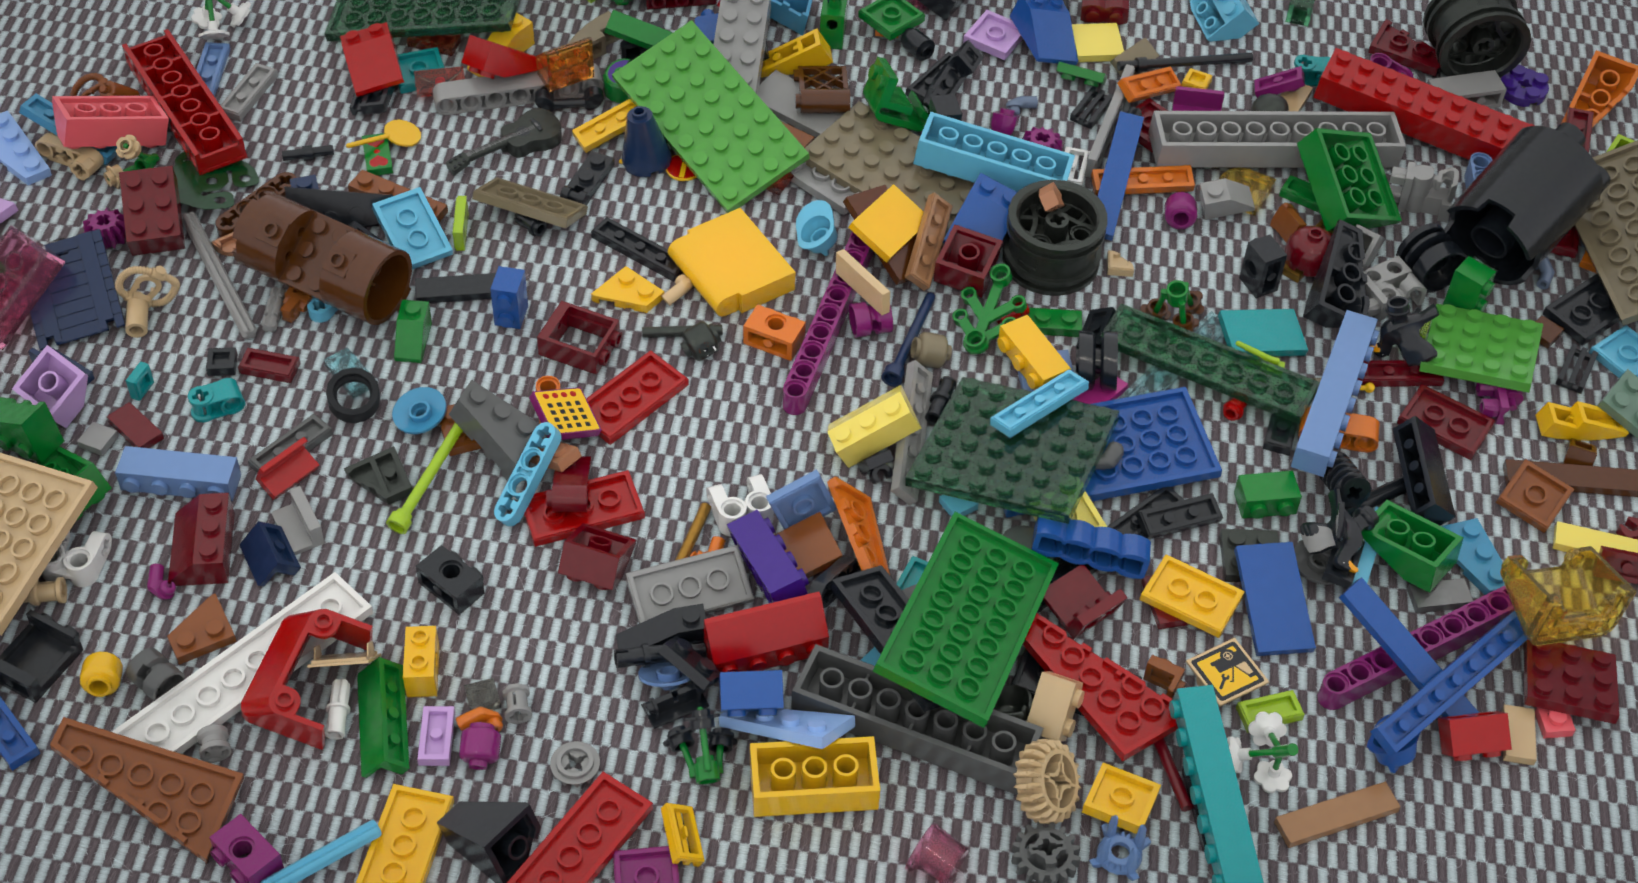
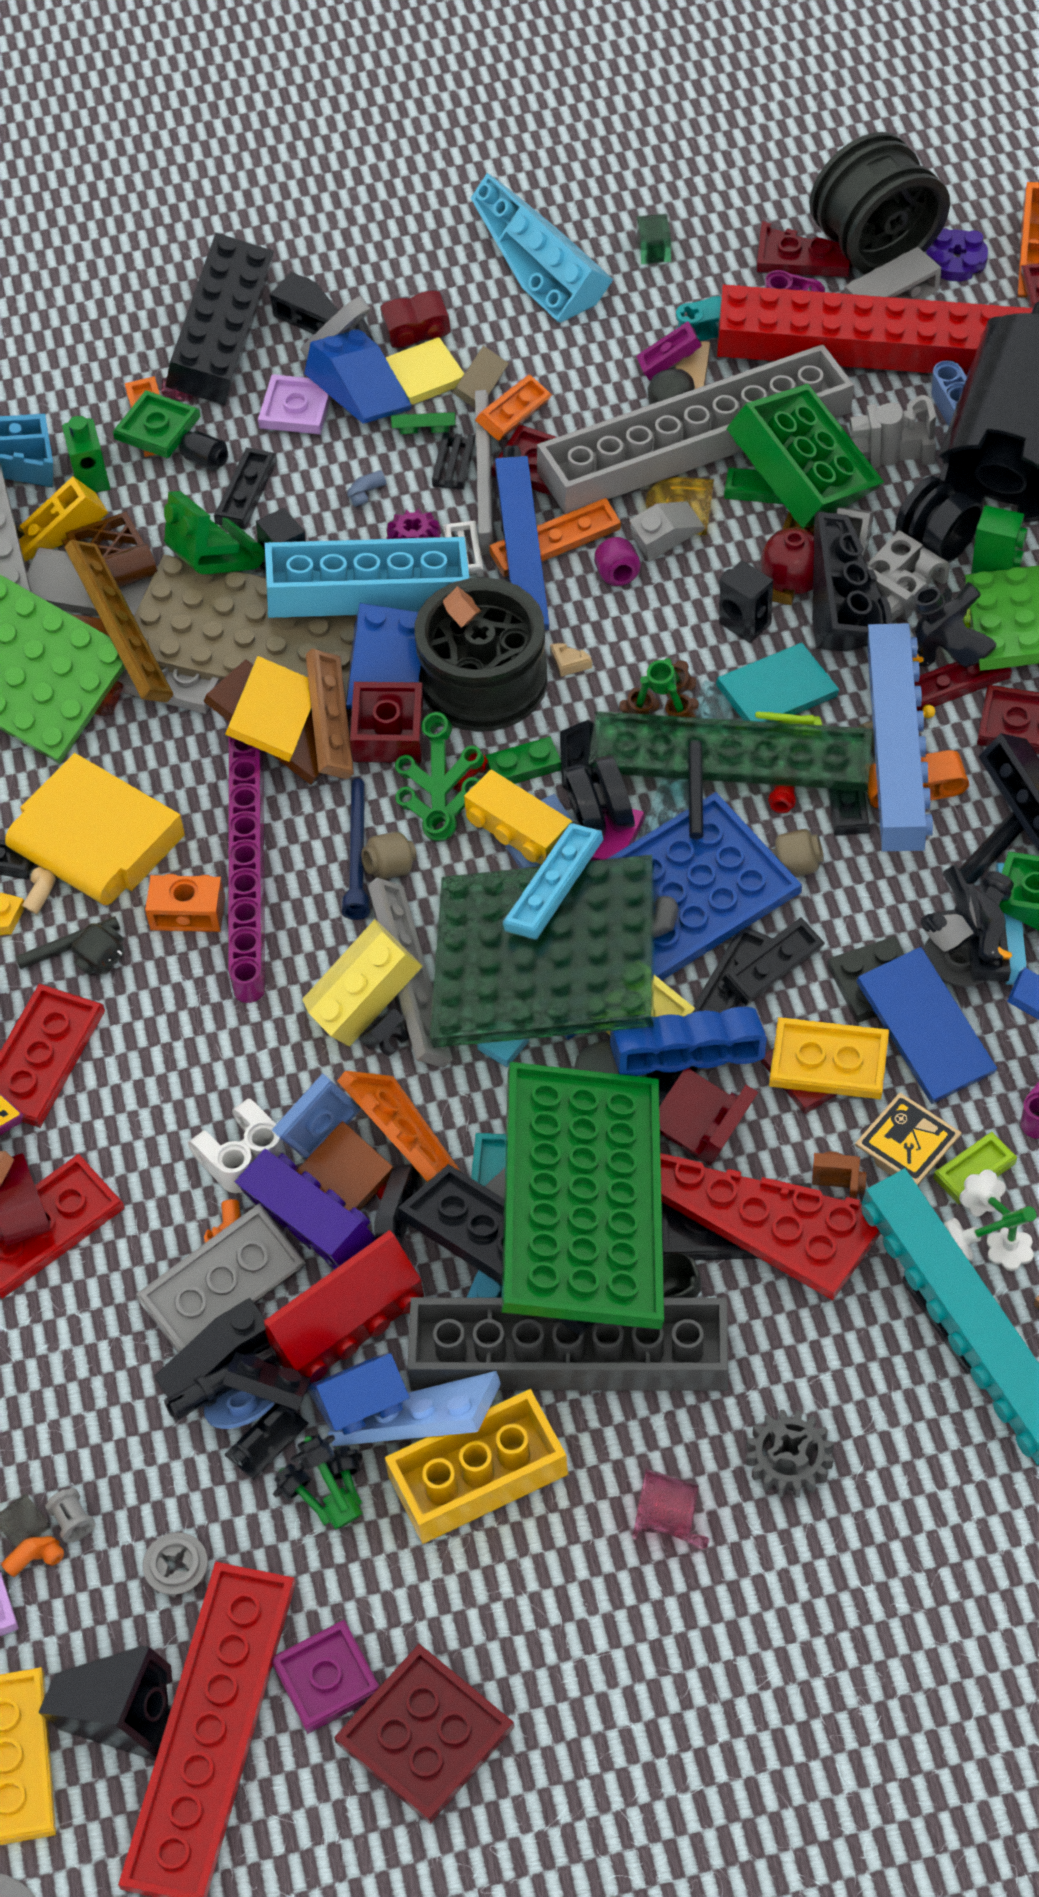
camera: 15 degrees left, 5 degrees up
magenta head [459,722,501,770] -> none
dark red slope [558,523,637,590] -> none
yellow tile [661,803,705,867] -> none
pearl gold bar [675,503,711,561] -> none
medium azure piece [796,200,838,256] -> none
tan tile [836,249,890,315] -> none
magenta wheel [849,302,893,338] -> none
black slope [923,40,984,109] -> none
black pin [925,376,957,425] -> none
magenta plate [991,108,1020,136] -> none
tan gear [1013,739,1081,824] -> none
tan brick [1027,671,1085,742] -> none
yellow plate [1082,762,1161,834] -> none
medium blue piece [1089,815,1151,881] -> none
black bar [1117,53,1253,72] -> none
dark red bar [1154,738,1193,812] -> none
magenta panel [1172,86,1224,111] -> none
yellow tile [1181,68,1213,89] -> none
green brick [1234,471,1302,519] -> none
dark orange tile [1270,203,1307,243] -> none
black piece [1319,451,1372,507] -> none
none -> pearl gold tile [64,540,174,703]
none -> black bar [688,740,703,839]
none -> dark tan head [770,829,824,877]

